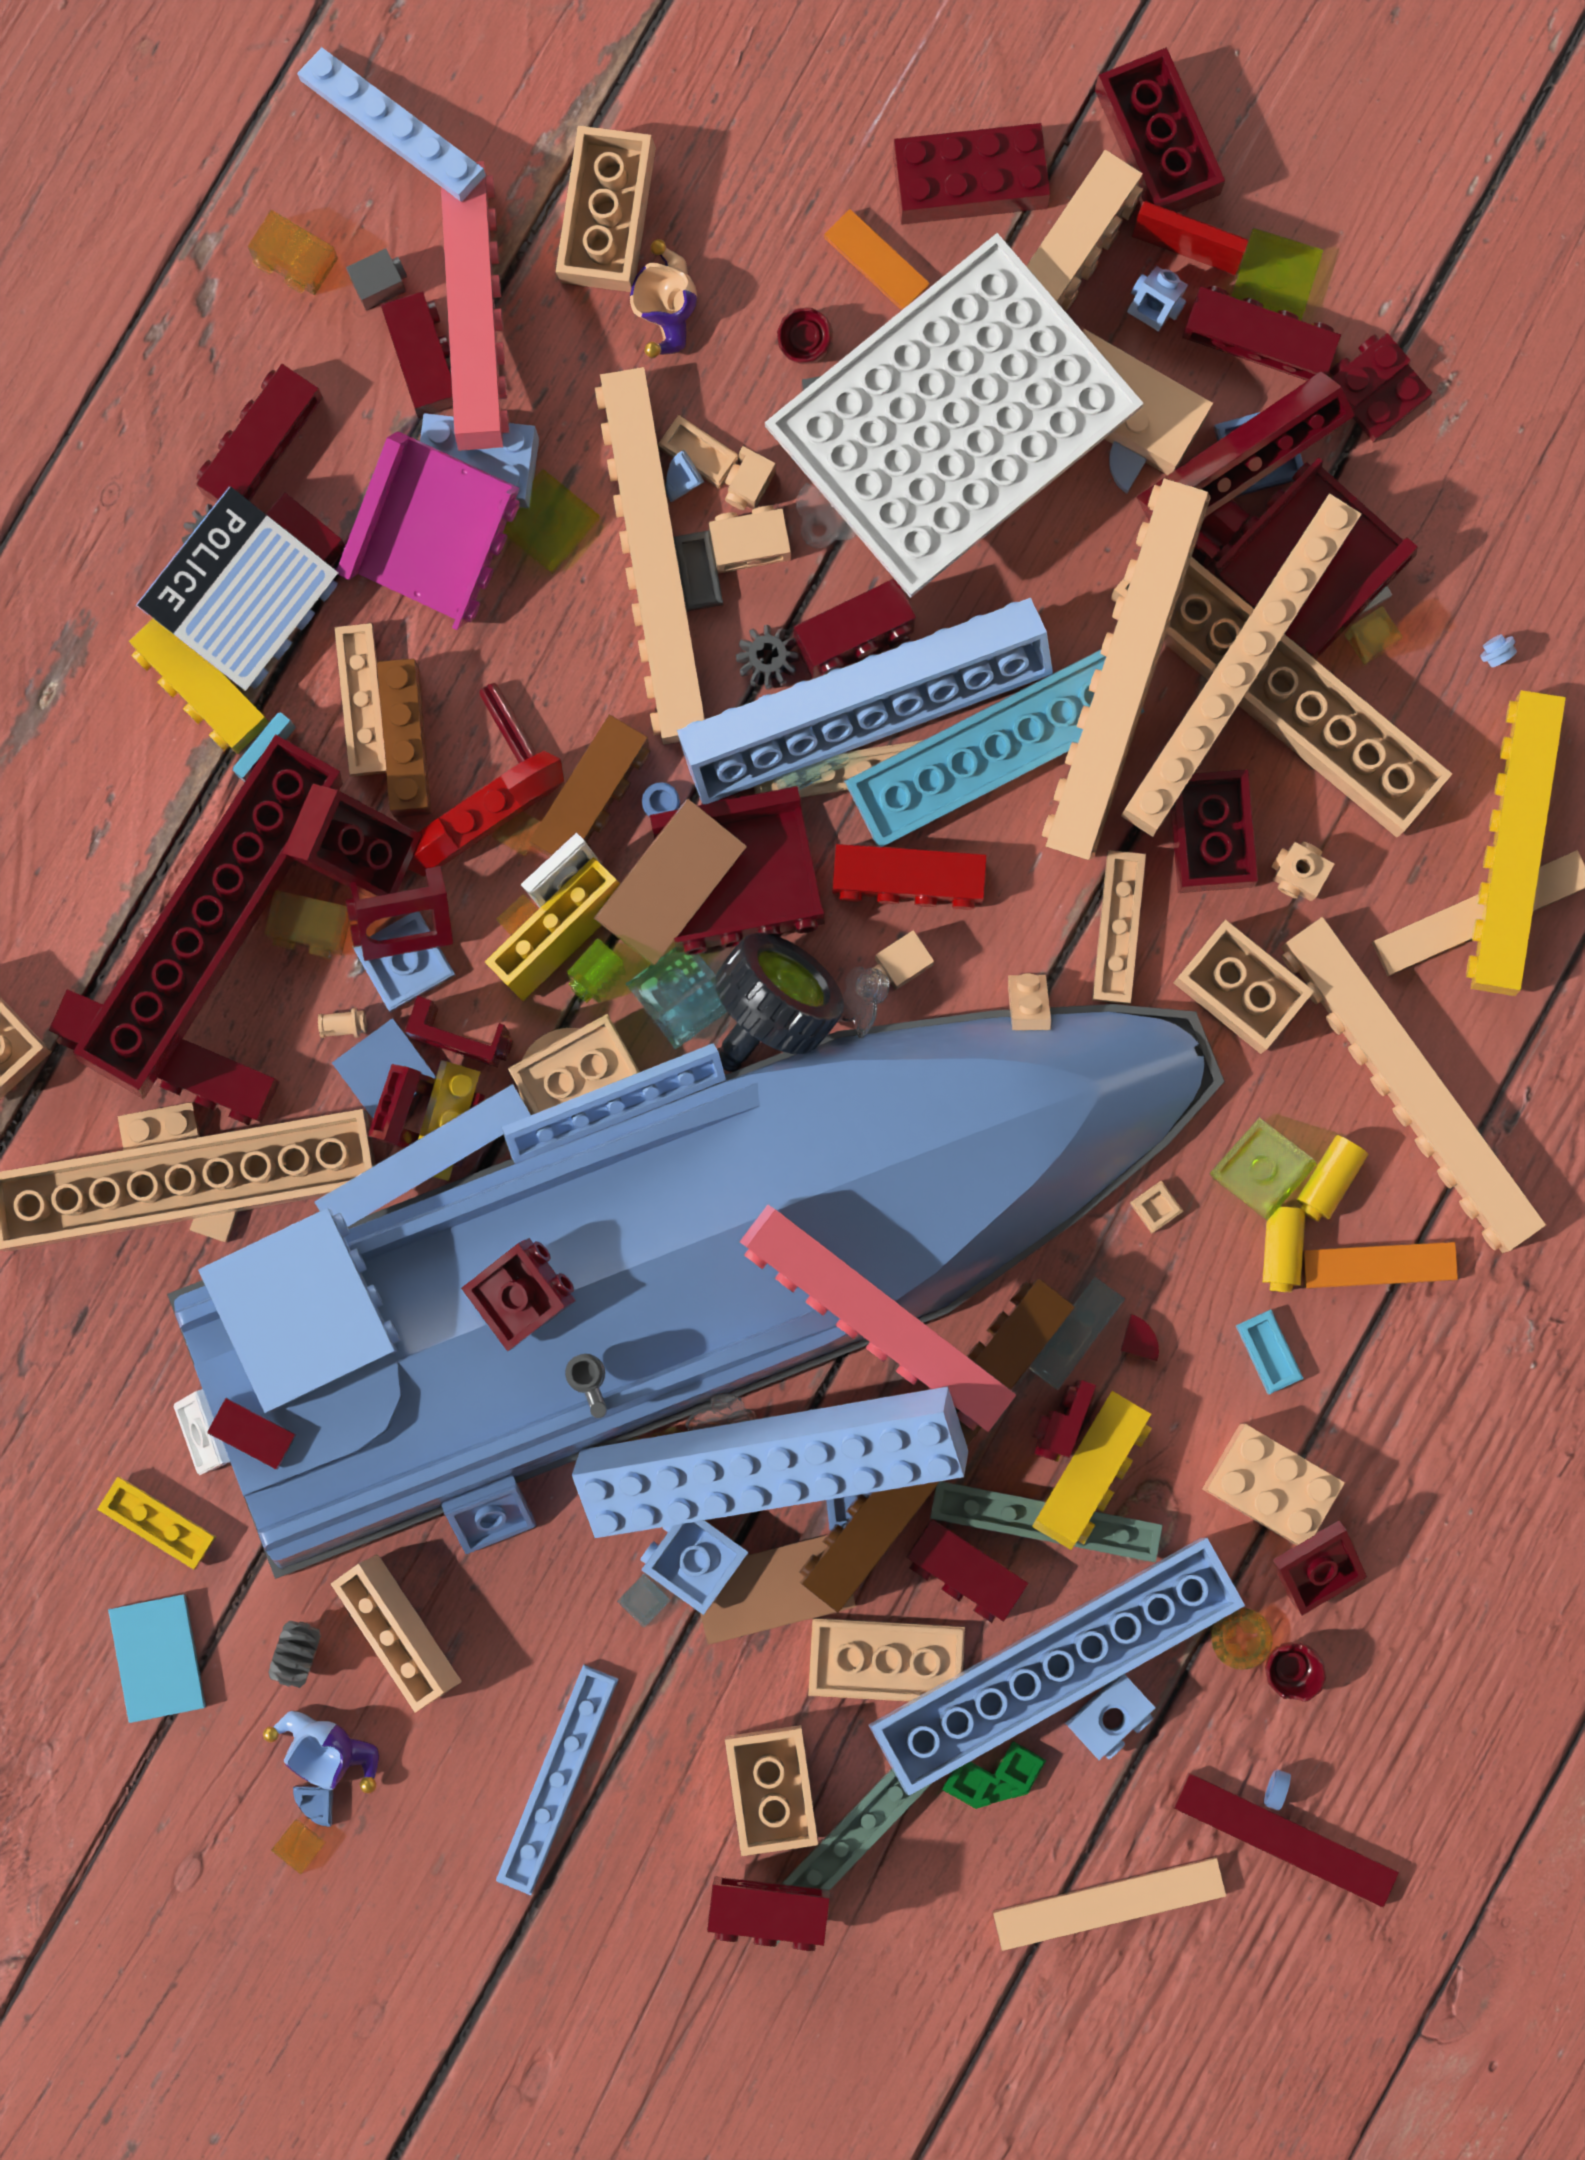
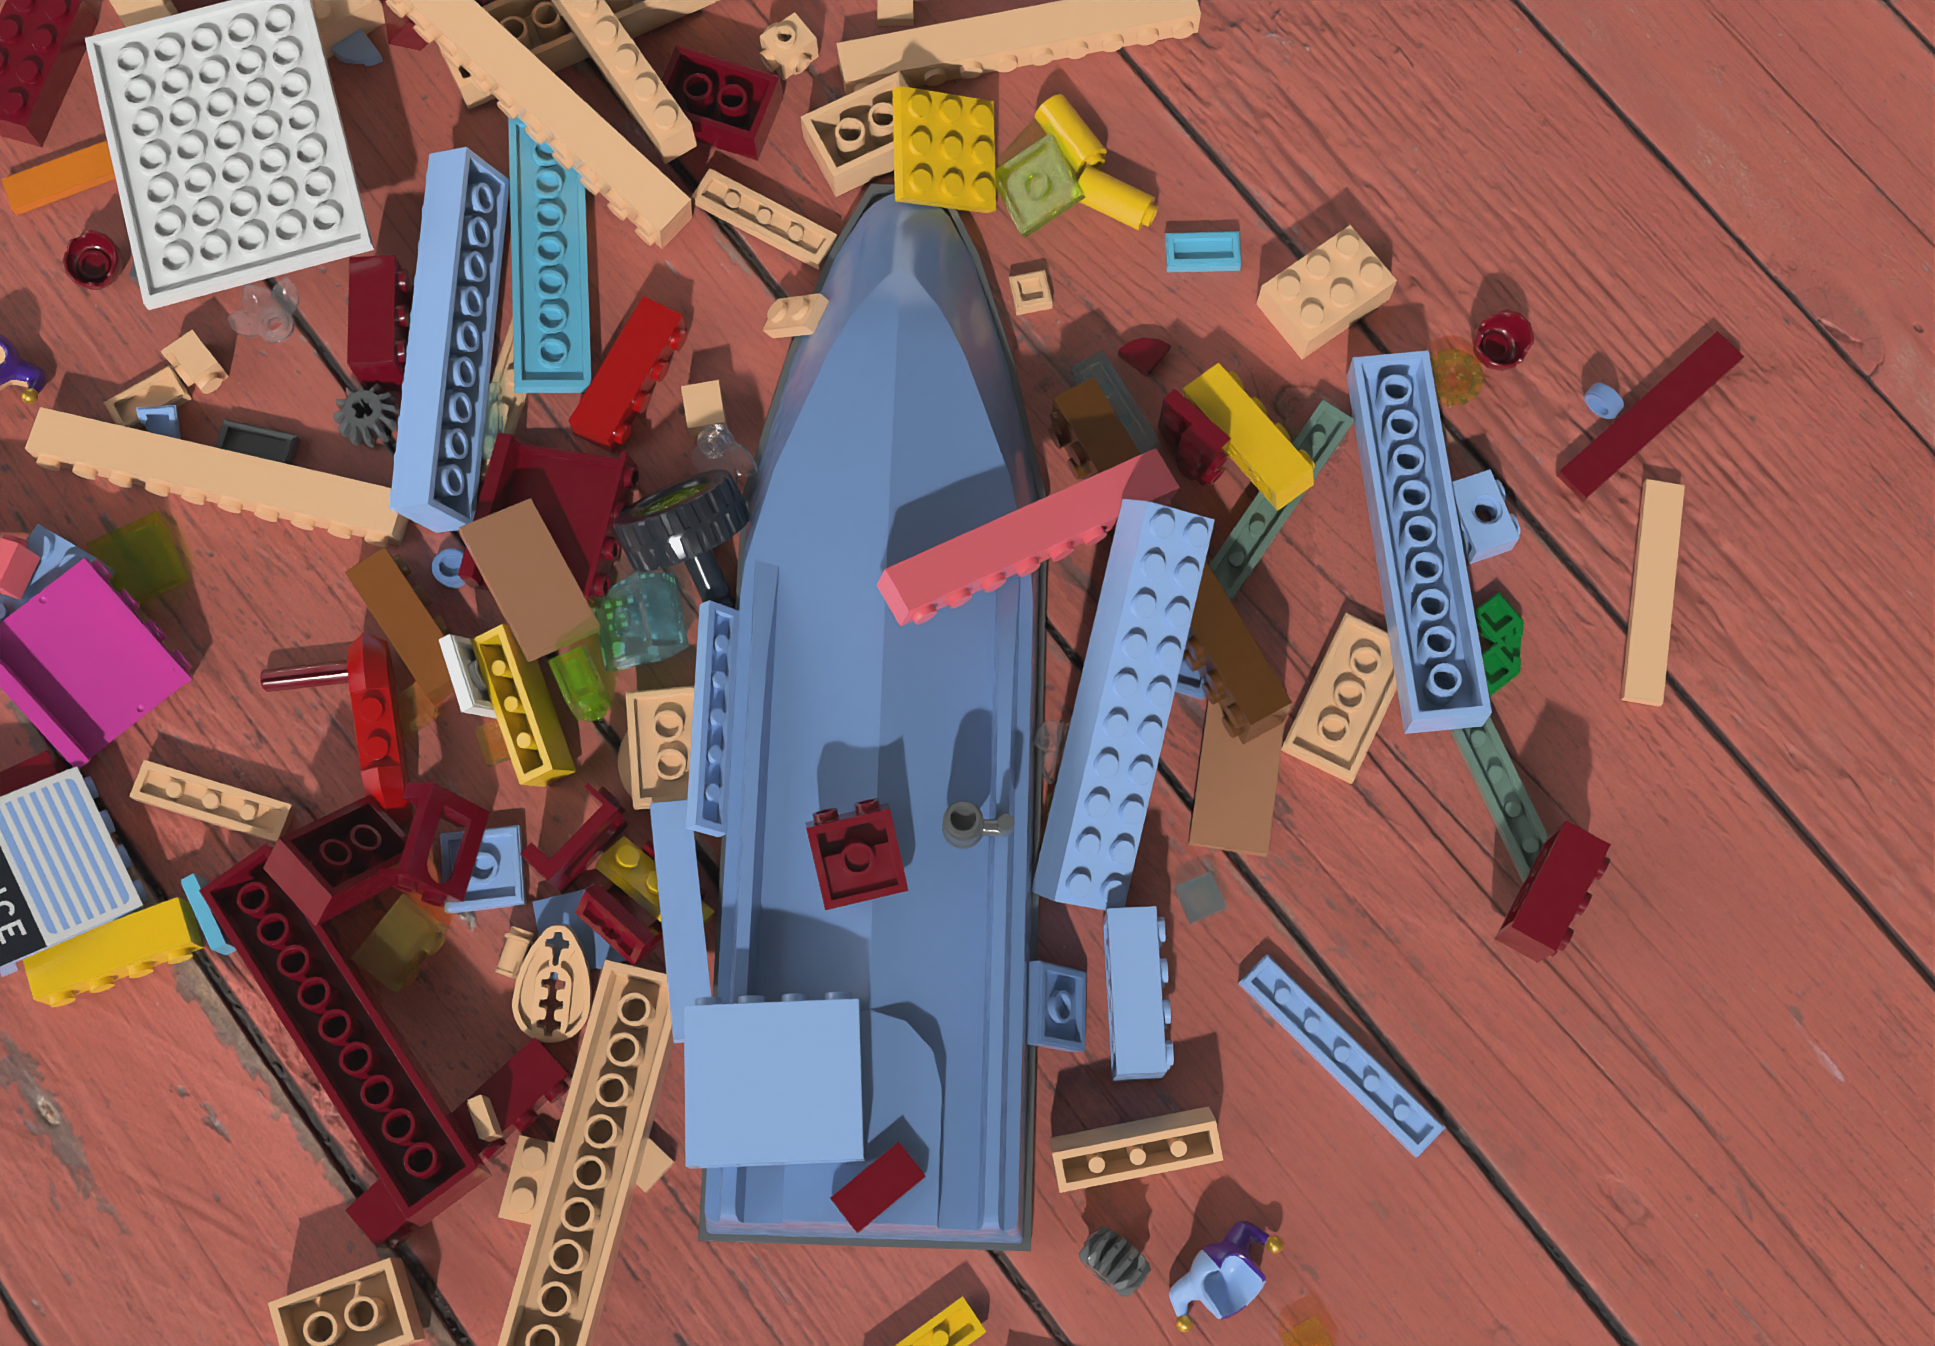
camera: 65 degrees left, 10 degrees down
white tile [174,1389,230,1475] -> none
medium blue tile [293,1786,333,1827] -> none
dark orange brick [377,658,432,818] -> none
light blue plate [640,1520,748,1615] -> none
light nougat brick [709,506,791,574] -> none
light nougat brick [725,1725,818,1856] -> none
dark red brick [906,1519,1029,1623] -> none
dark red plate [1273,1521,1367,1616] -> none
orange tile [1303,1242,1458,1289] -> none
none -> light nougat tile [467,1094,503,1142]
none -> light nougat piece [512,923,592,1043]
none -> yellow plate [893,86,996,213]
none -> light blue brick [1102,906,1174,1082]

